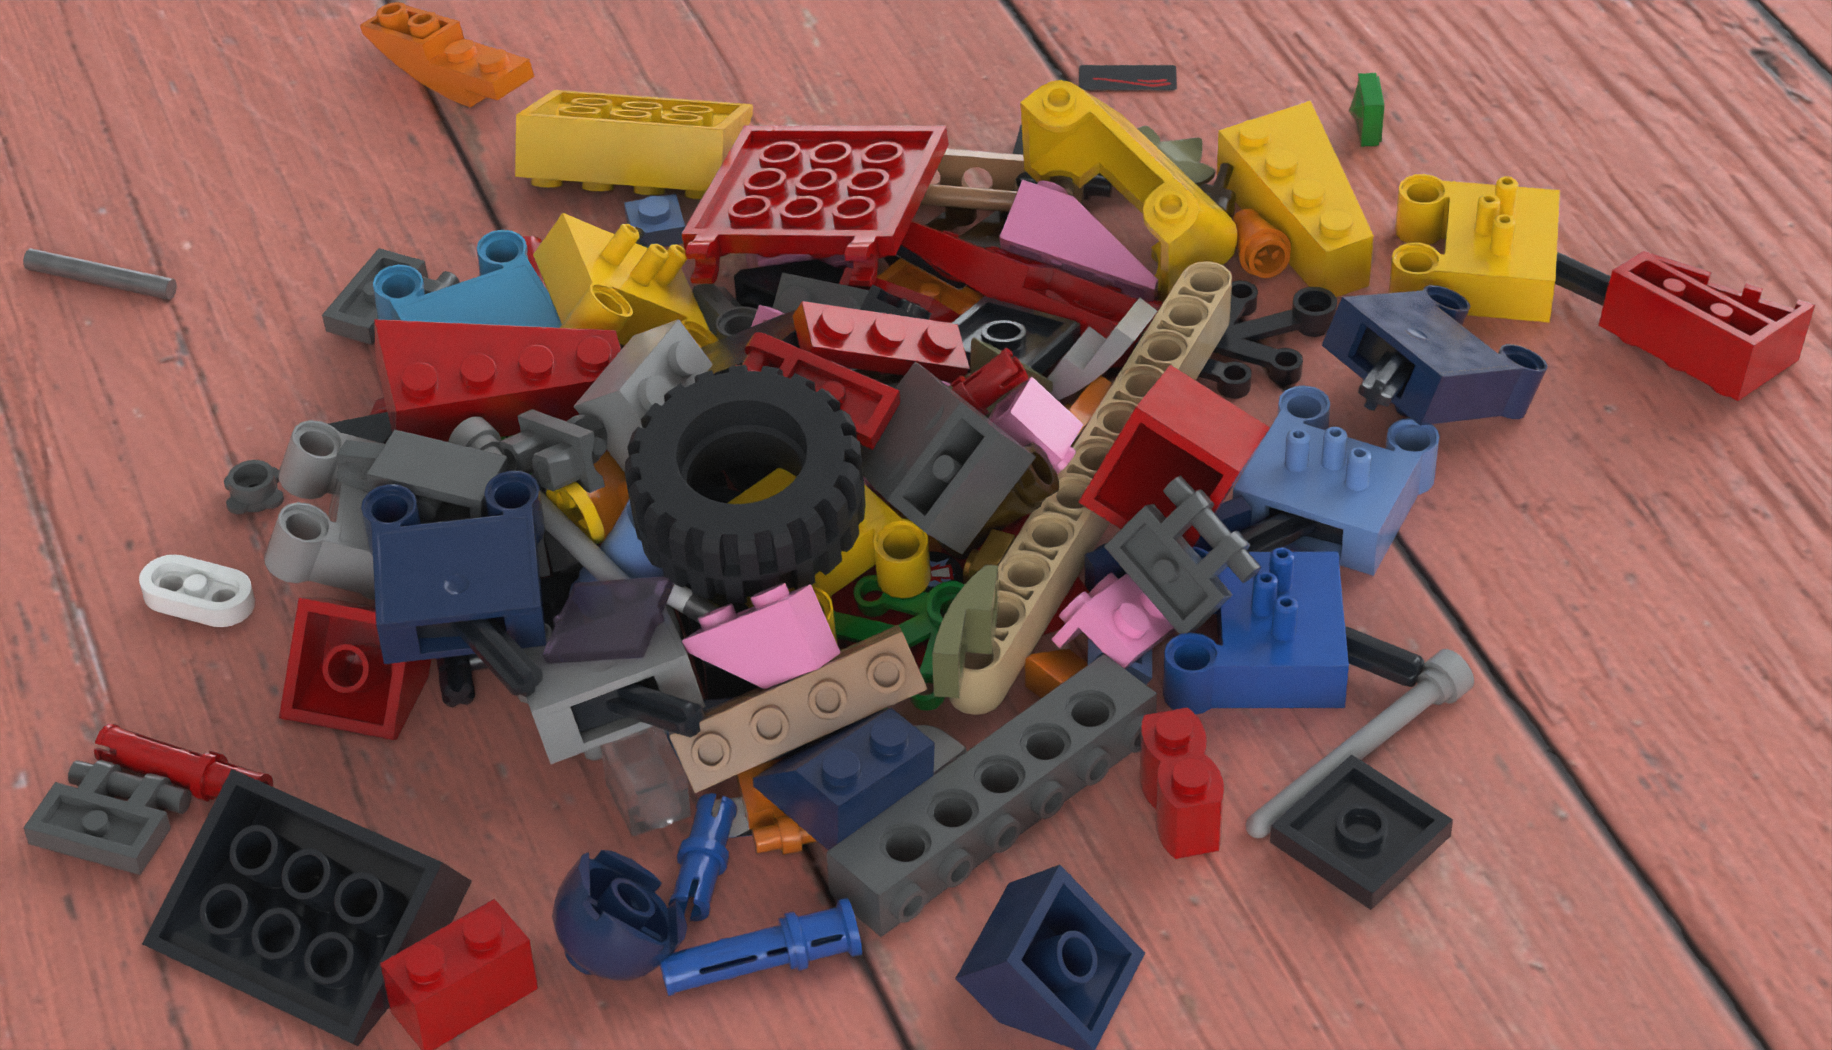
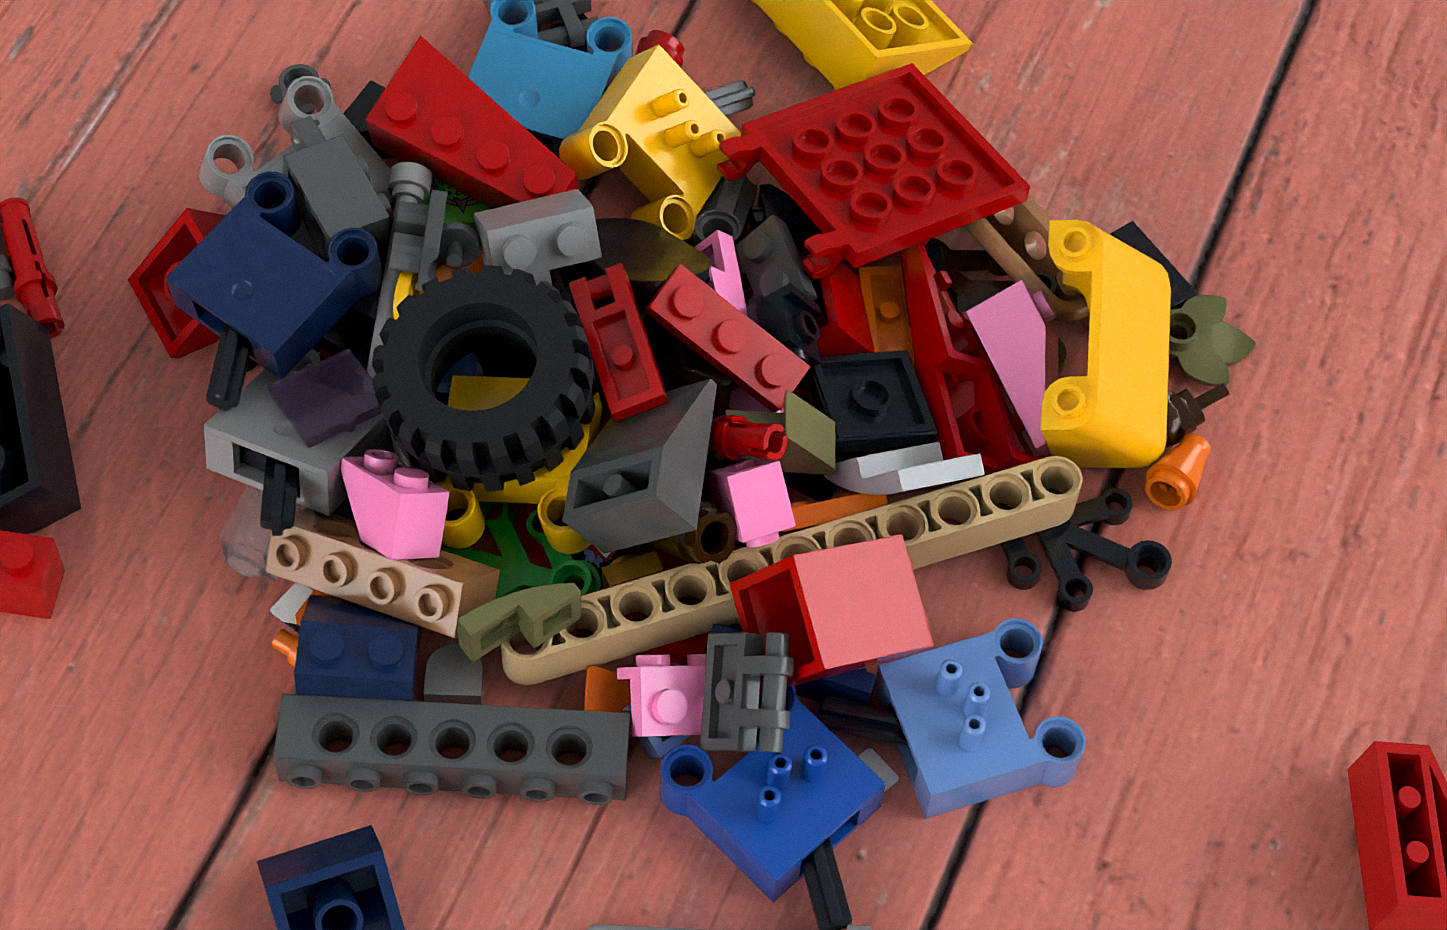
camera: 40 degrees right, 15 degrees up
white plate [139,555,255,627] -> none
dark blue cylinder [552,850,688,981] -> none
medium blue plate [624,194,686,248] -> none
blue pin [660,897,862,996] -> none
blue pin [668,793,737,921] -> none
black sticker [1079,65,1177,90] -> none
red brick [1140,707,1224,859] -> none
yellow wedge [1216,101,1374,297] -> none
dark blue piece [1321,285,1548,426] -> none
green tile [1349,73,1385,147] -> none
yellow piece [1388,174,1611,323] -> none

